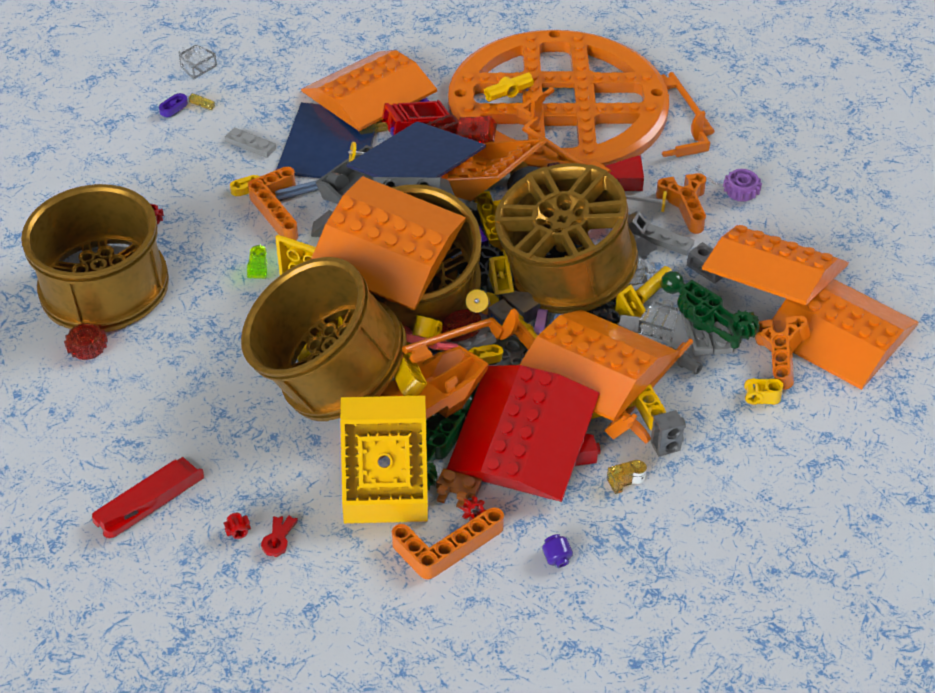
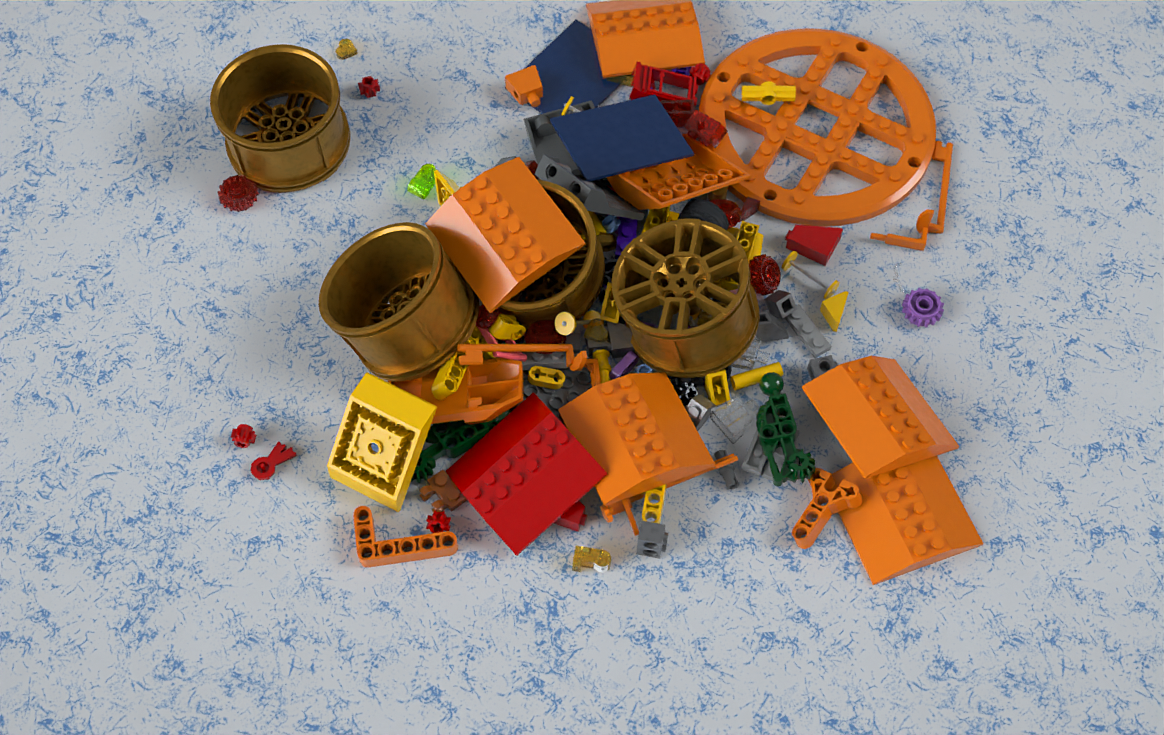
camera: 30 degrees right, 15 degrees up
red piece [92,457,204,539] -> none
light grey plate [225,127,276,158] -> none
yellow beam [230,175,260,196] -> none
orange beam [248,167,298,240] -> none
sand blue axle [275,180,319,200] -> none
orange piece [517,87,611,173] -> none
dark purple head [542,534,573,568] -> none
orange beam [656,173,707,234] -> none
yellow piece [744,378,783,405] -> none
none -> clear red gear [476,303,499,329]
none -> orange torso [505,65,543,107]
none -> clear yellow tile [584,318,608,343]
none -> red gear [689,63,711,85]
none -> yellow slope [820,291,849,332]

